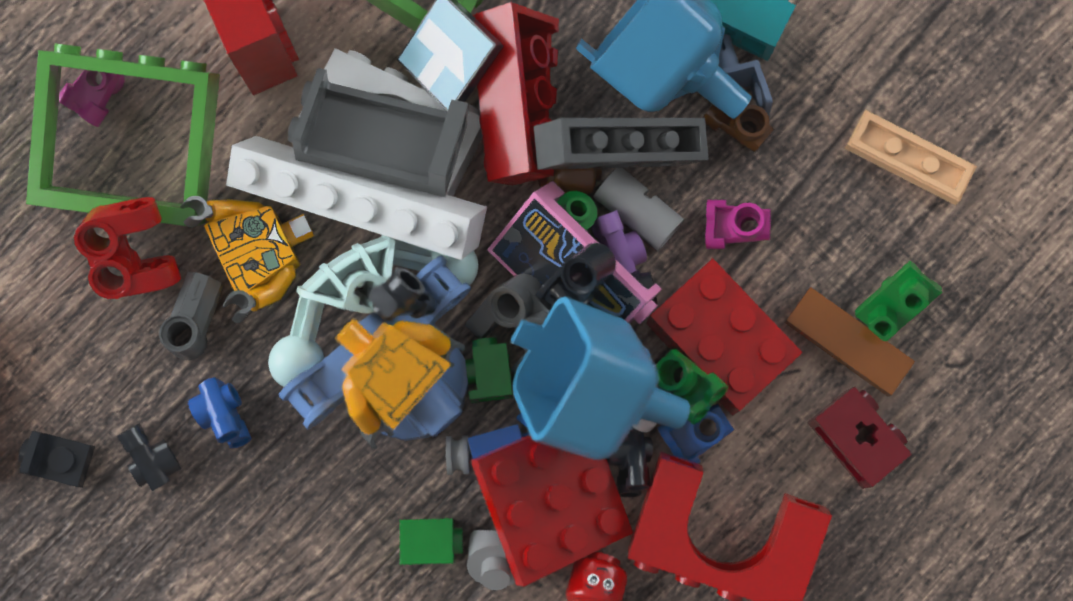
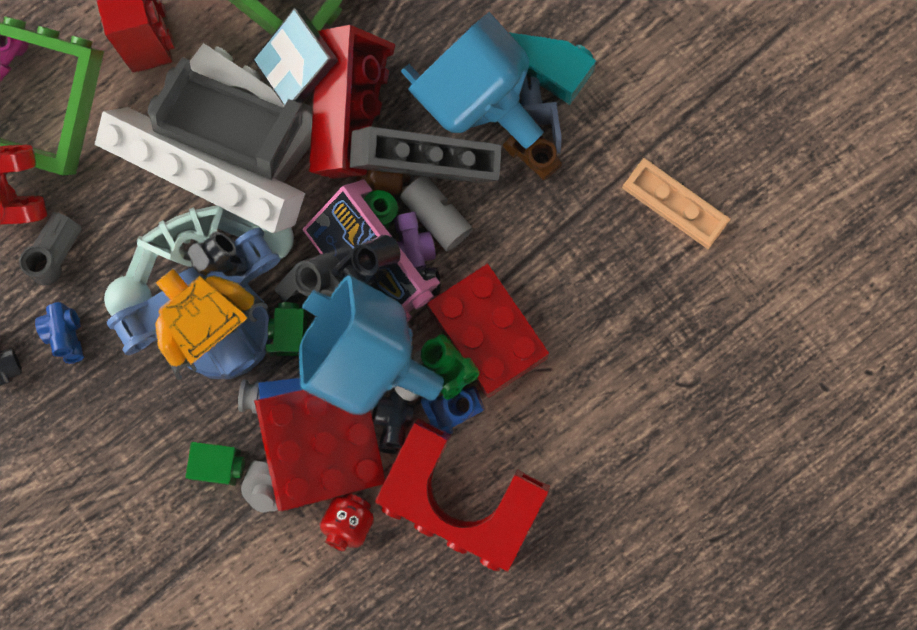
camera: 15 degrees right, 0 degrees up
light orange torso [180,196,315,323] -> none
dark pink plate [705,200,771,249] -> none
dark orange tile [784,287,915,397] -> none
dark red brick [807,386,912,489] -> none
green hips [855,260,942,341] -> none

